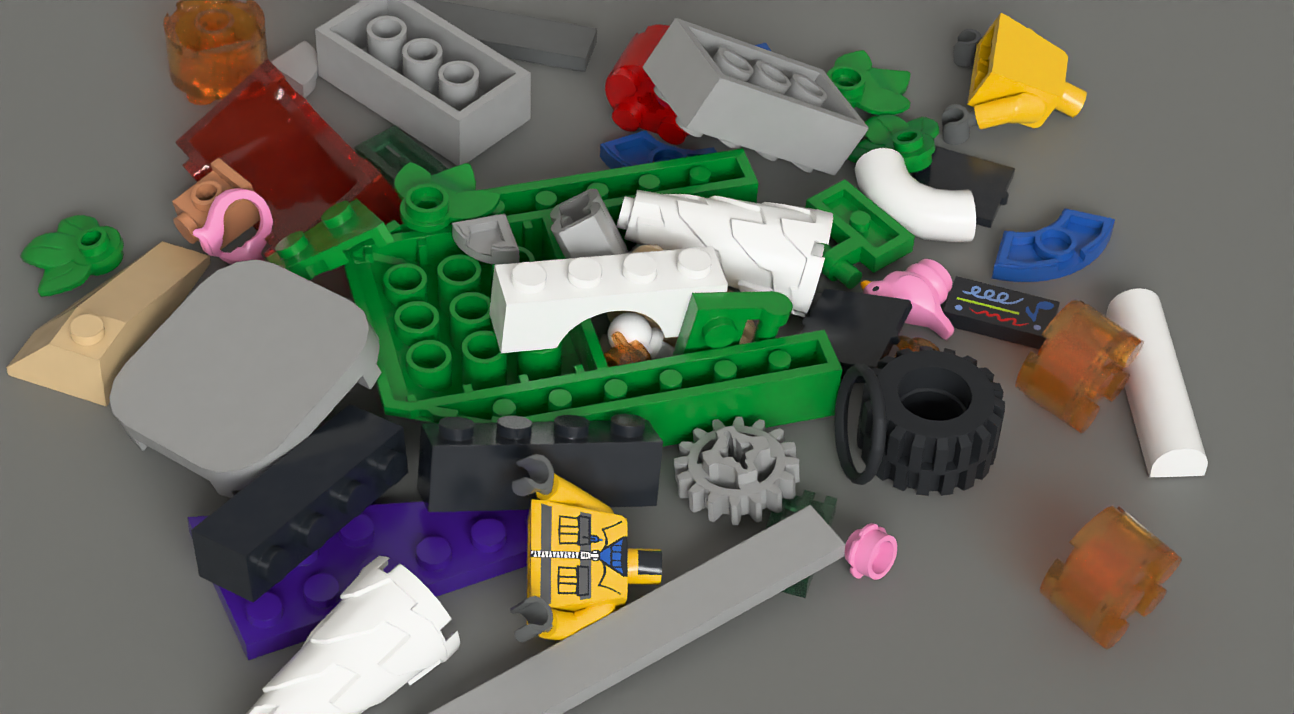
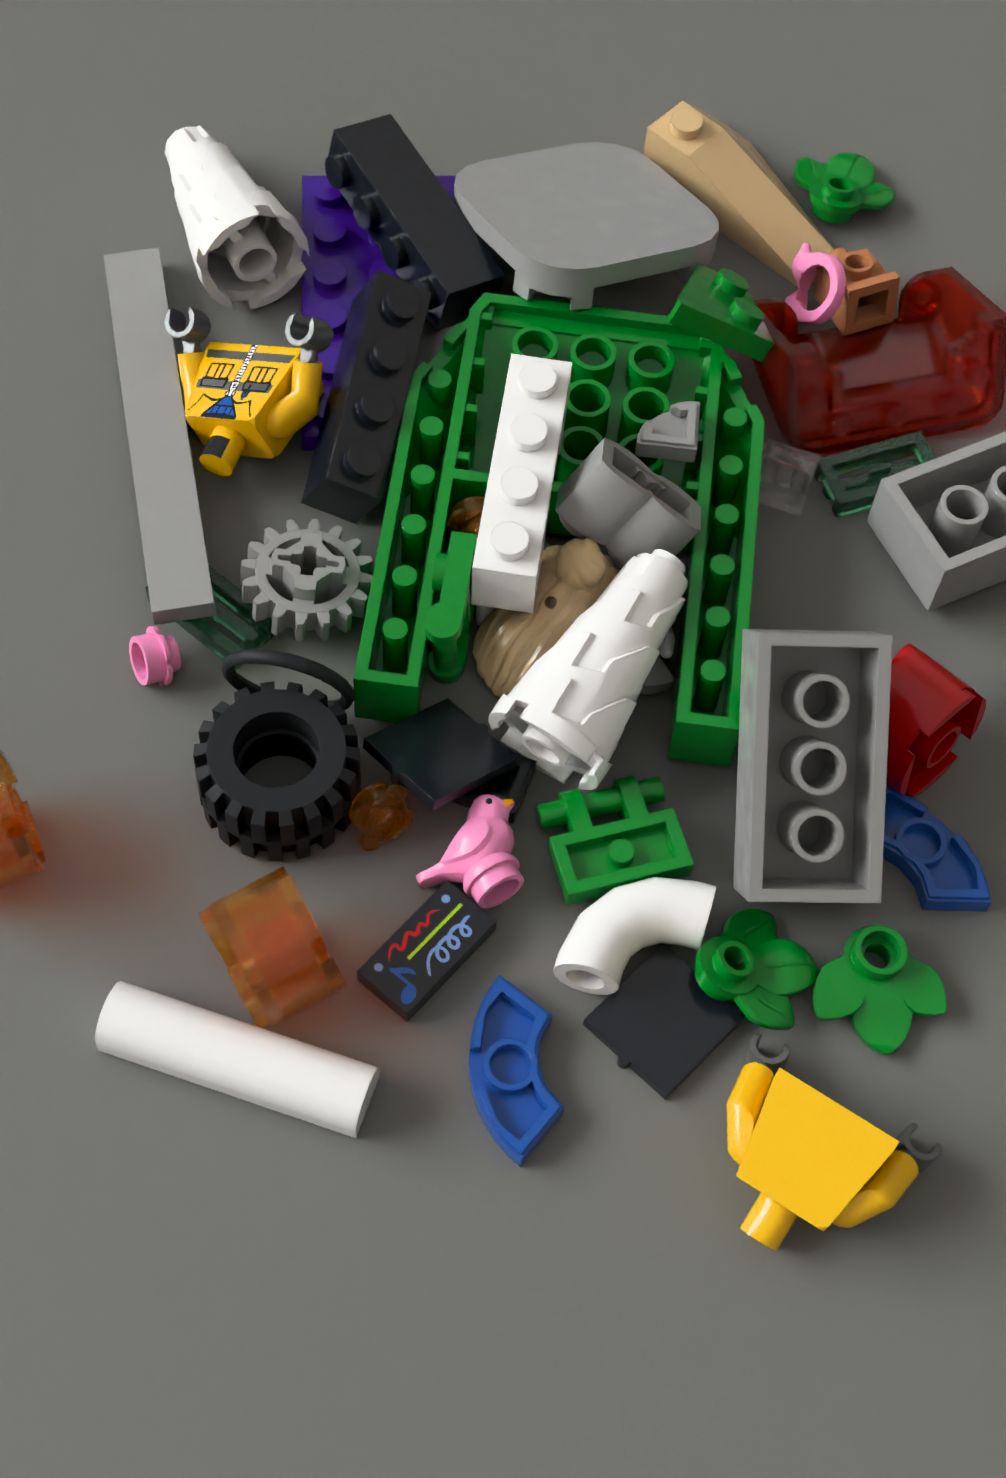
camera: 110 degrees right, 15 degrees up
green plate [394,162,500,233] -> none

